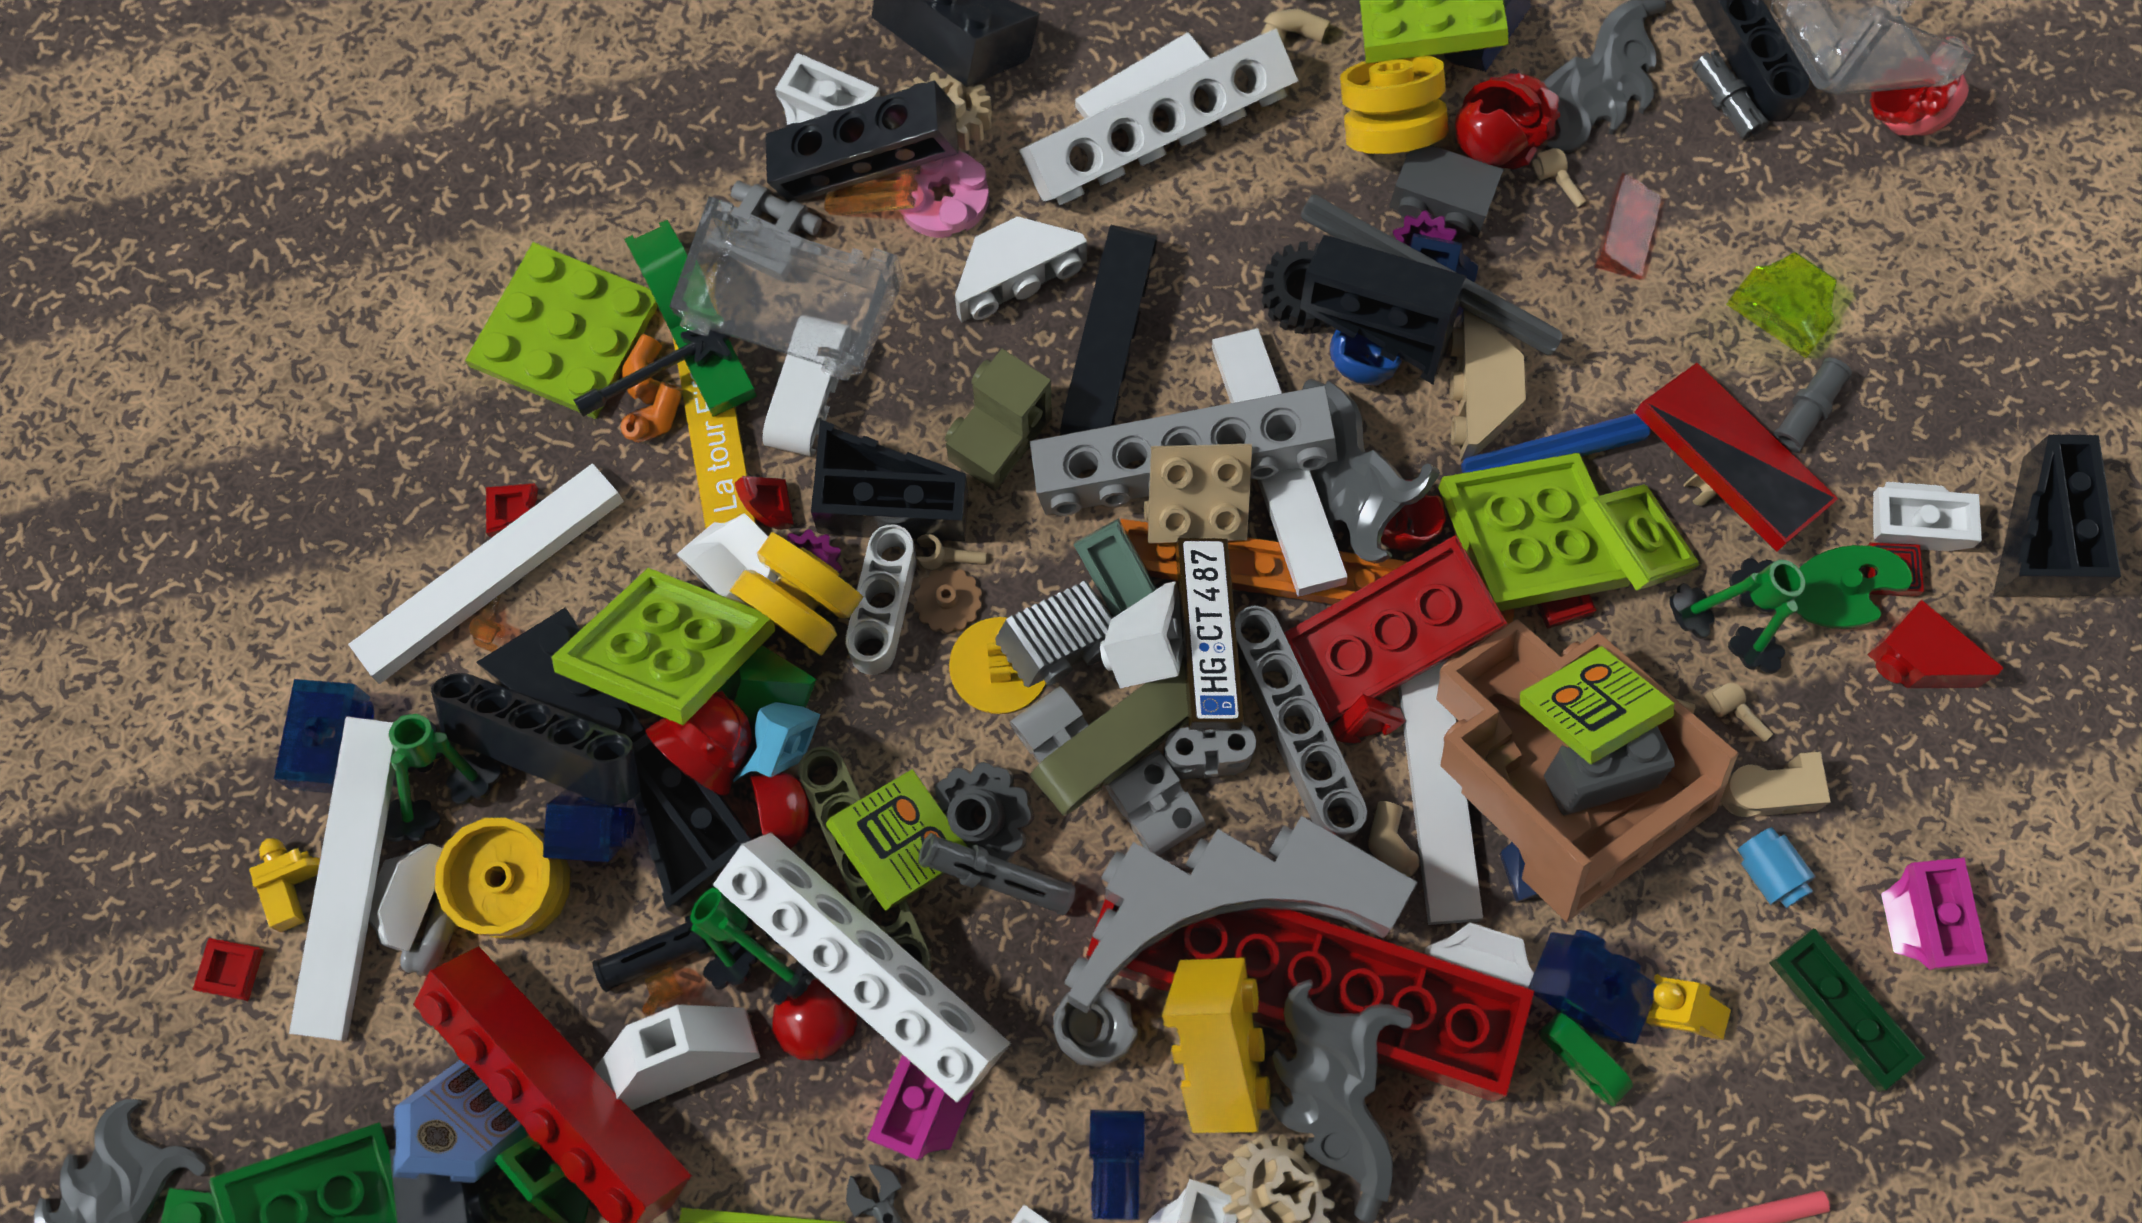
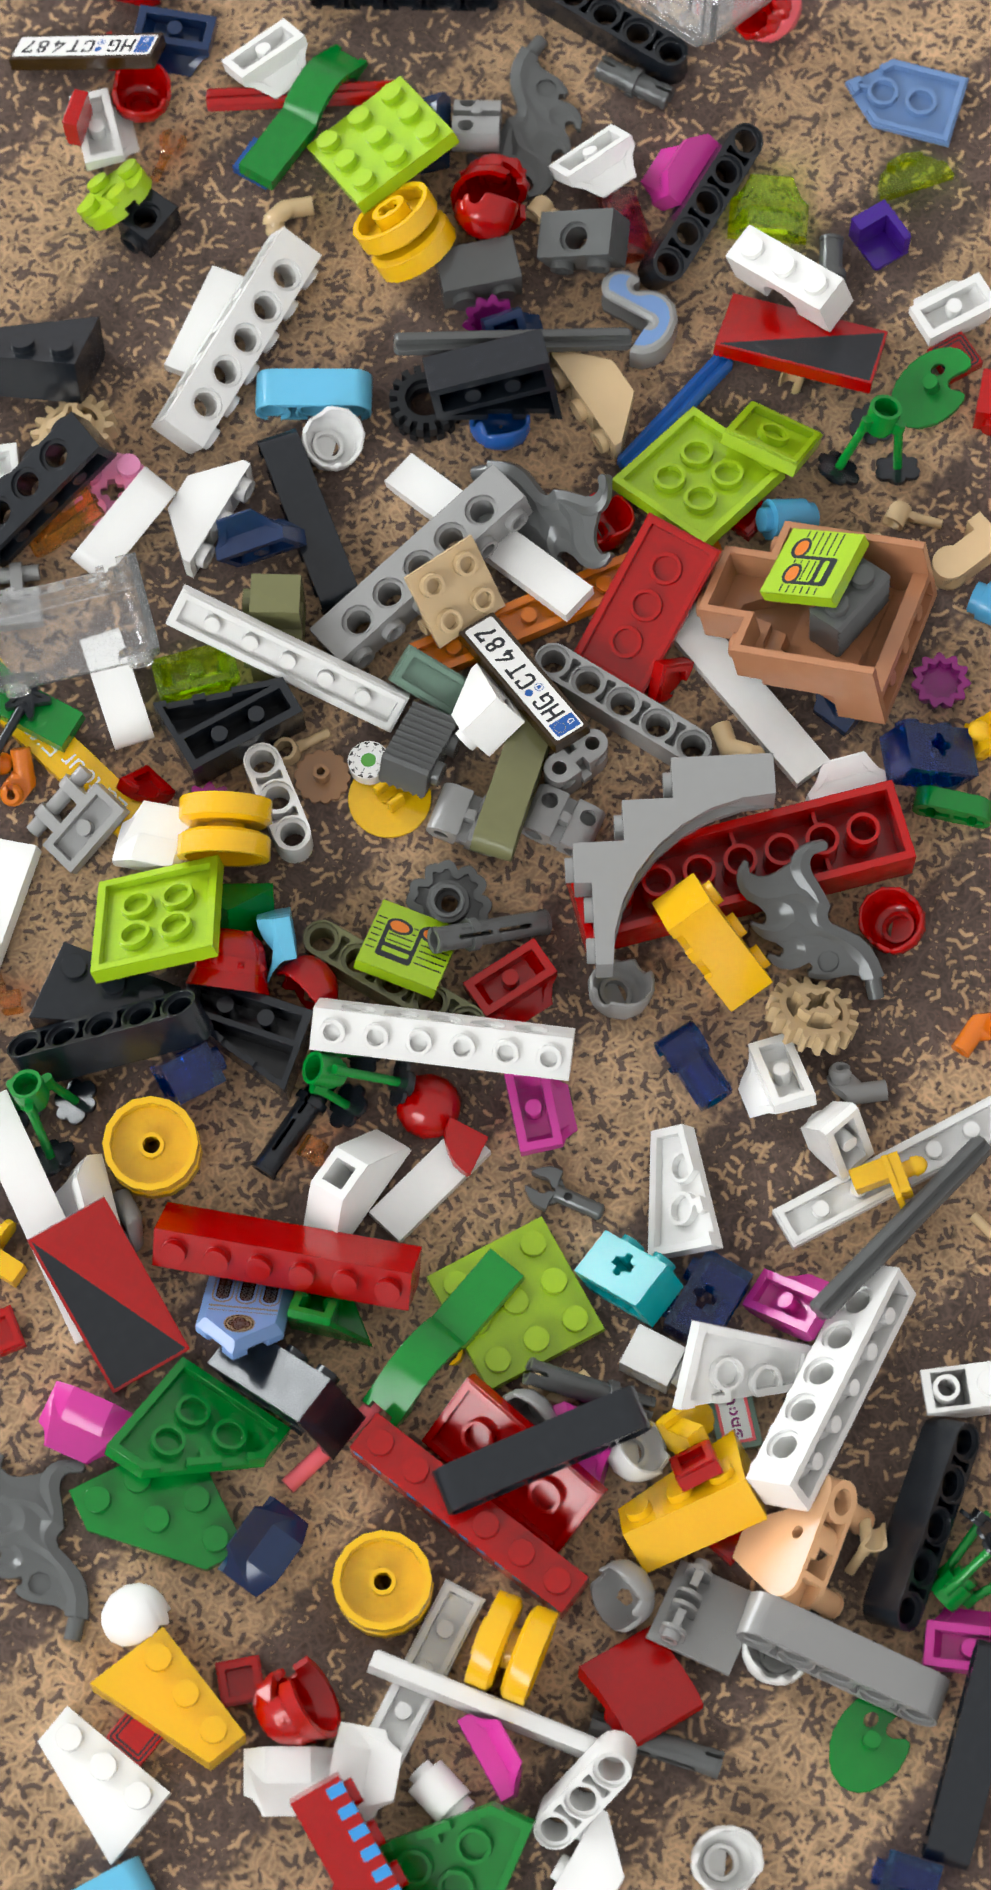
camera: 30 degrees left, 0 degrees up
none -> light grey plate [26,764,130,874]
none -> tile [27,1196,190,1393]
none -> dark pink slope [38,1381,133,1465]
none -> white beam [70,466,177,584]
none -> clear neon green slope [150,645,241,703]
none -> white tile [165,584,410,733]
none -> dark blue slope [215,508,307,567]
none -> medium azure beam [255,368,373,420]
none -> white hair [301,406,366,472]
none -> white tile [348,741,386,785]
none -> white tile [369,1138,491,1243]
none -> red tile [443,1117,488,1177]
none -> light grey piece [452,100,502,152]
none -> red slope [463,938,558,1022]
none -> dark grey brick [536,208,630,275]
none -> white slope [548,124,636,198]
none -> light grey animal [601,270,678,370]
none -> black beam [638,123,763,291]
none -> dark pink slope [641,134,719,211]
none -> white arch [726,225,853,332]
none -> dark azure brick [756,498,820,540]
none -> medium blue tile [845,59,969,147]
none -> dark purple panel [849,199,911,271]
none -> red hair [858,887,926,955]
none -> clear neon green tile [877,151,954,202]
none -> magenta piece [911,652,971,709]

